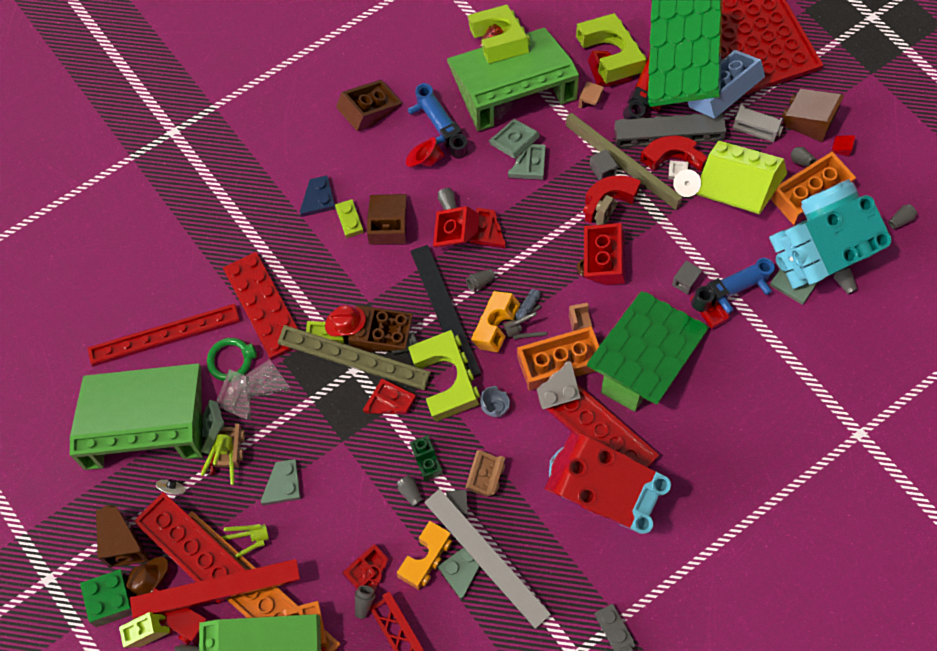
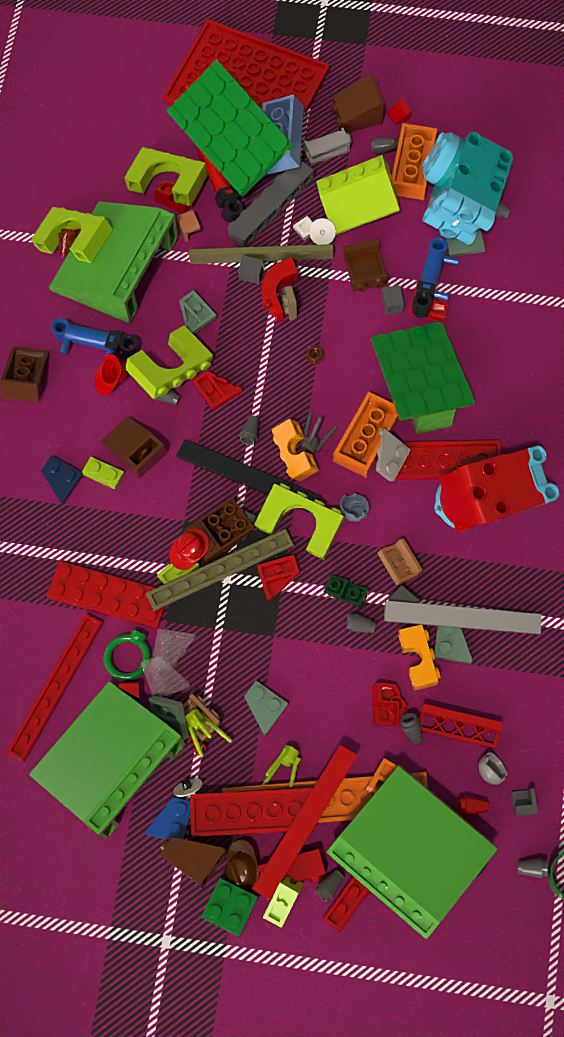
camera: 45 degrees left, 5 degrees up
red slope [433,206,479,248] -> none
sand green tile [489,119,540,159] -> none
sand blue axle [515,289,540,320] -> none
nougat panel [569,303,592,331] -> none
red slope [584,223,625,285] -> none
red arch [640,136,708,172] -> none
dark grey cone [888,204,918,230] -> none
none -> red slope [119,683,141,701]
none -> lime arch [126,325,213,399]
none -> blue wing [145,797,191,840]
none -> reddish brown panel [343,239,389,292]

